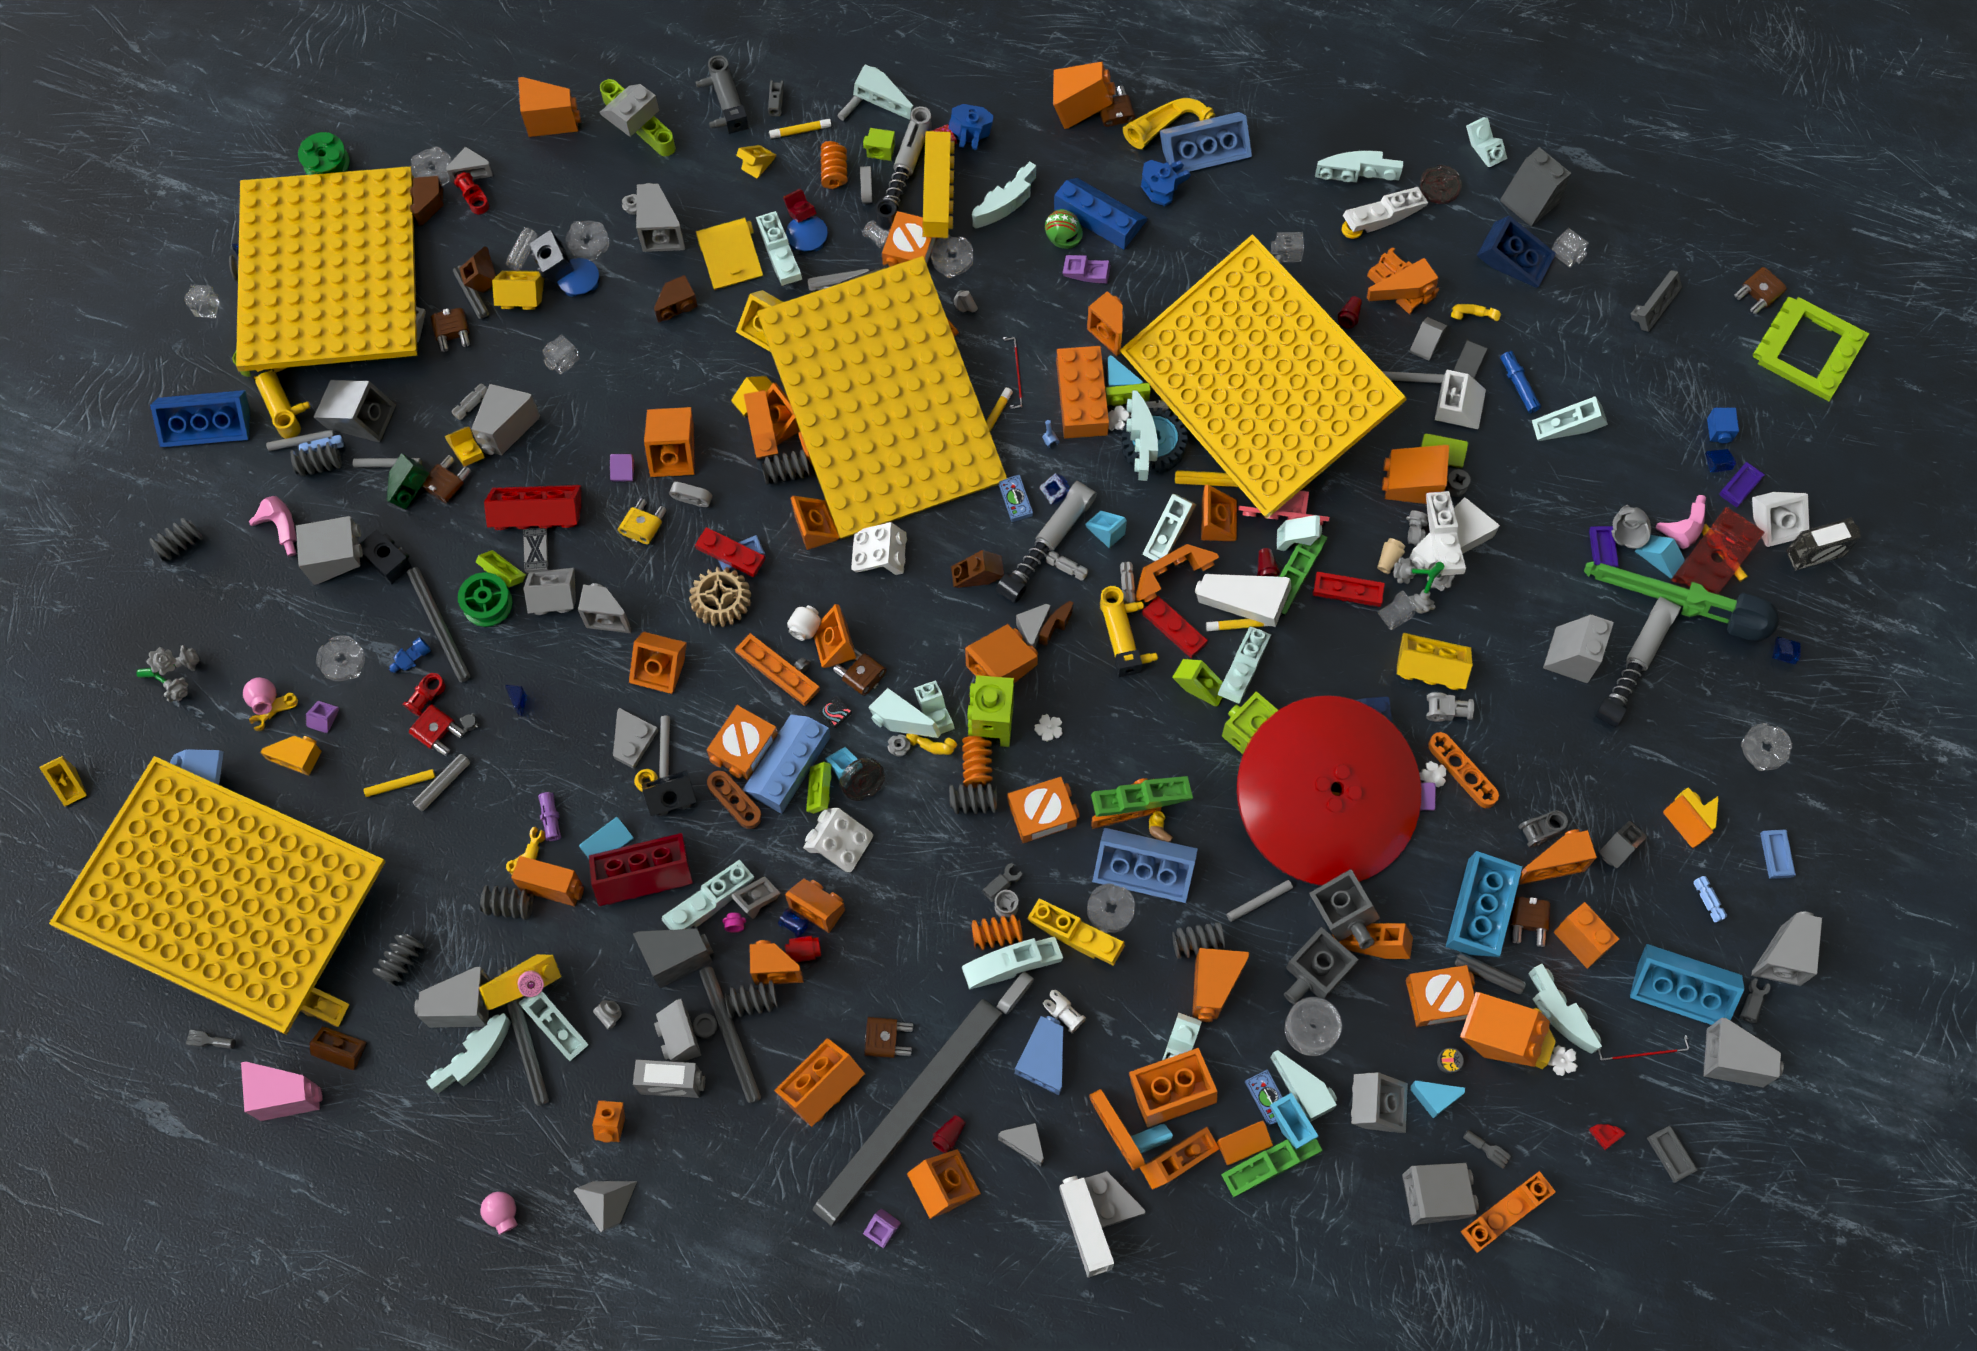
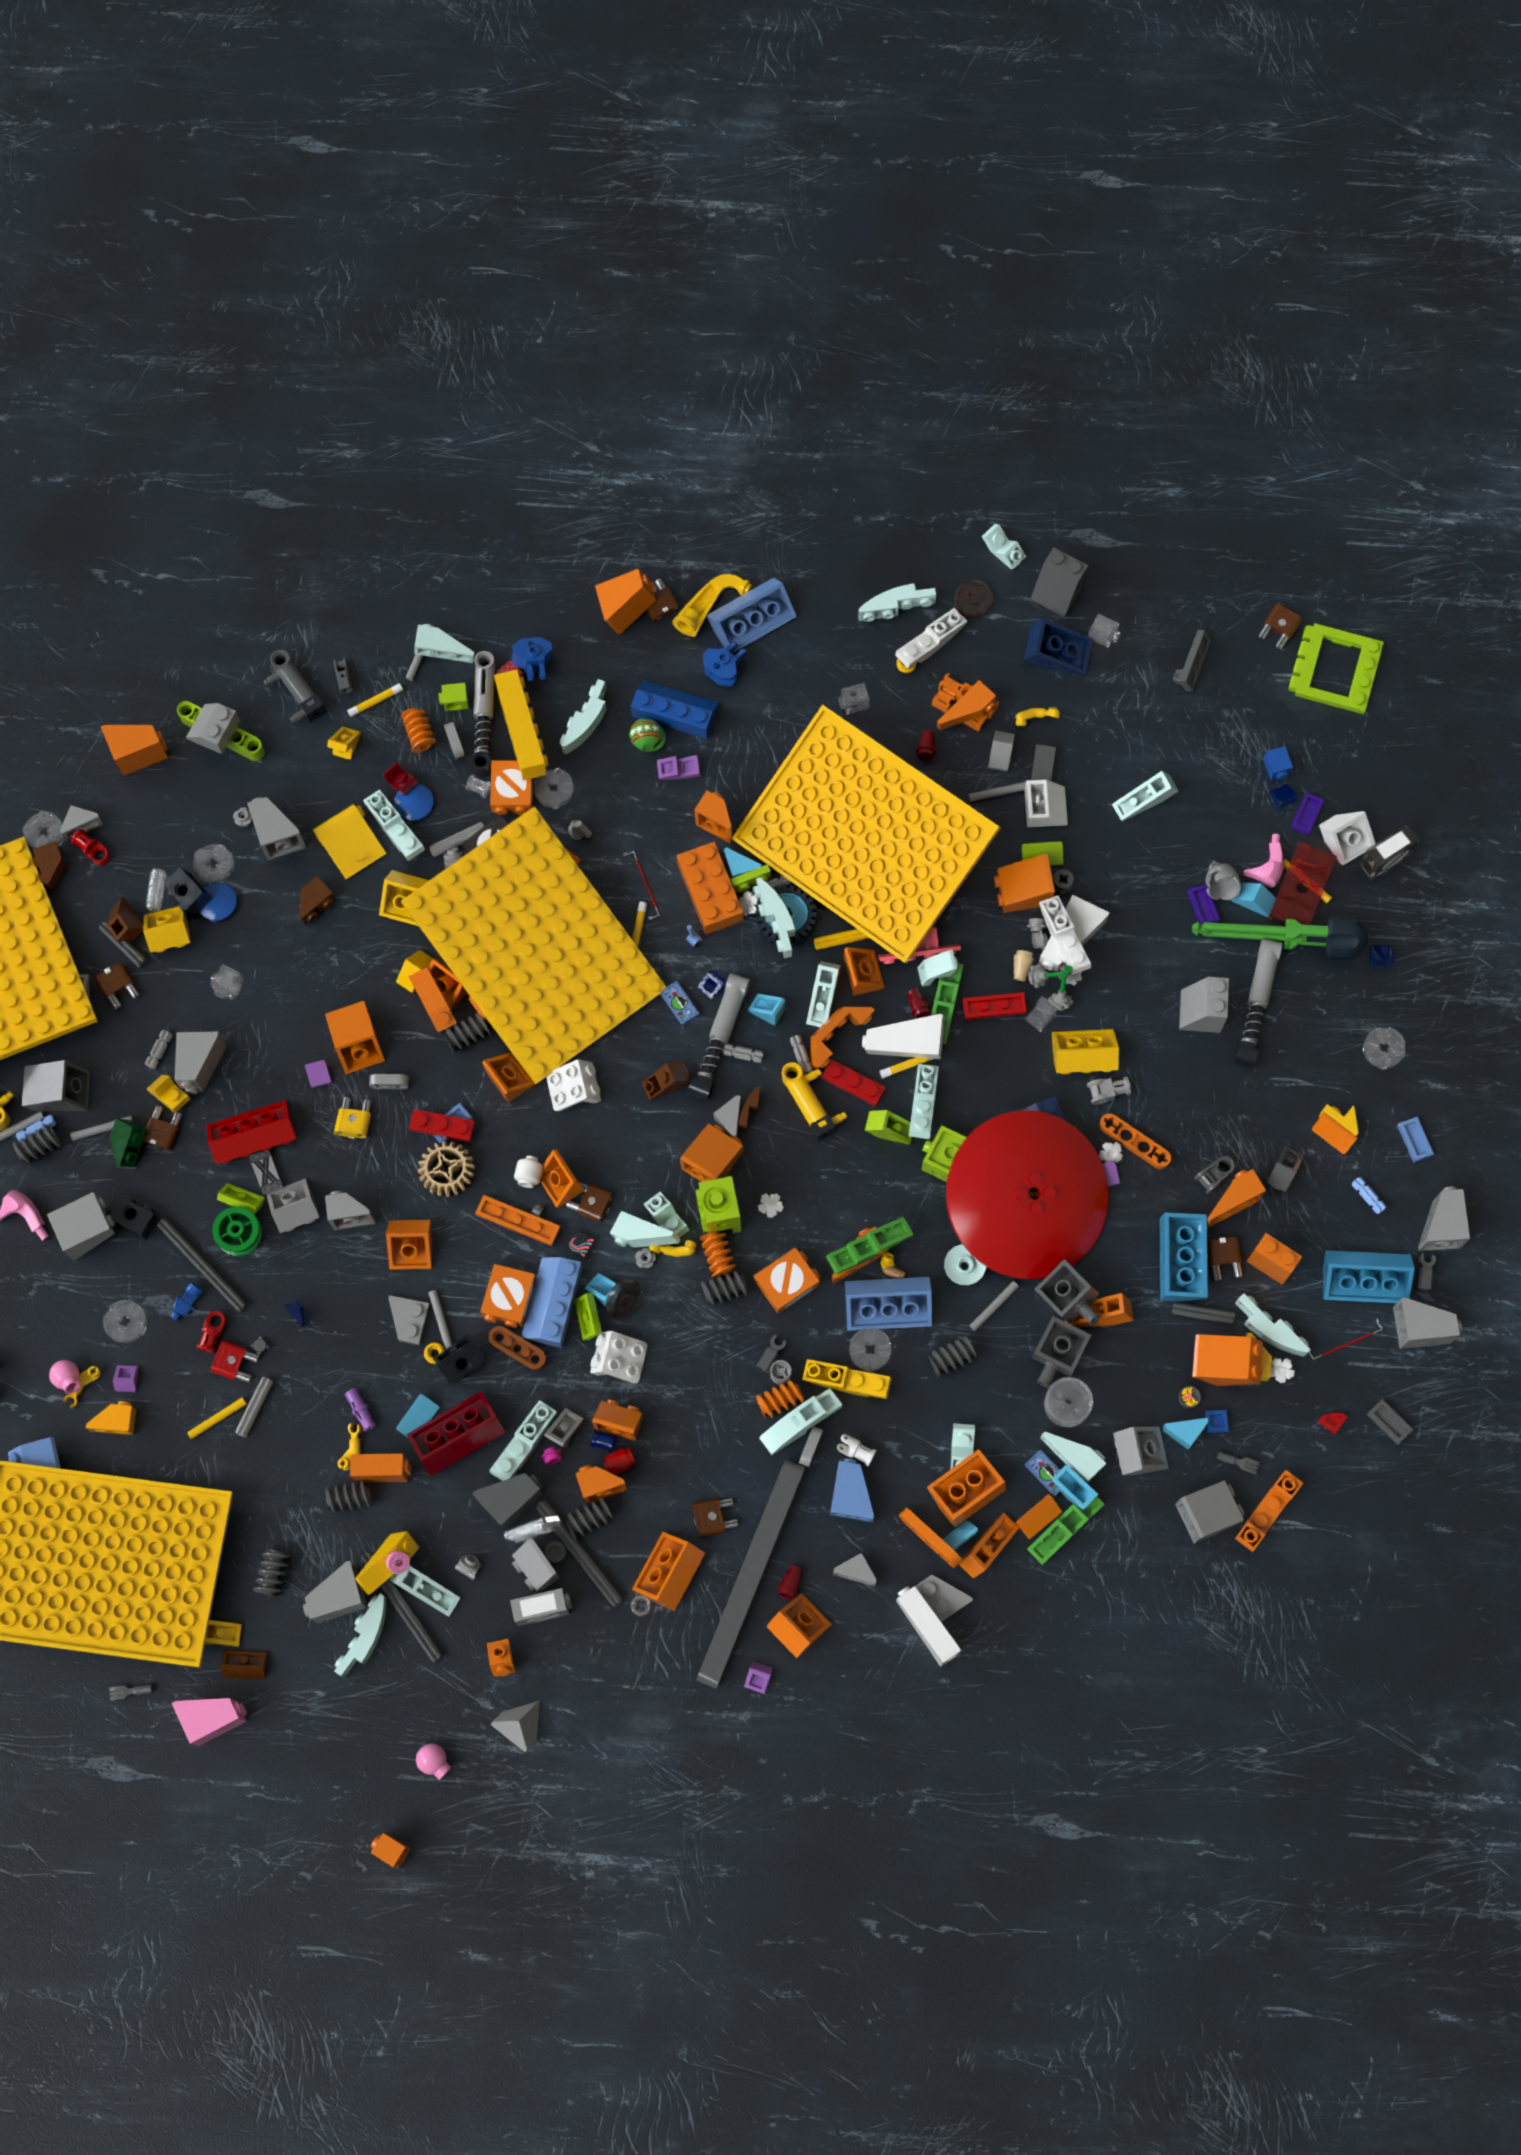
camera: 15 degrees left, 5 degrees up
orange slope [1192,948,1249,1022] -> none
orange brick [1406,965,1475,1027] -> none
blue pin [1500,351,1542,413] -> none
none -> orange piece [371,1833,411,1868]
none -> clear tile [504,1516,560,1544]
none -> clear bush [631,1596,651,1616]
none -> light aqua dish [944,1244,986,1285]
none -> blue tile [1204,1410,1229,1434]

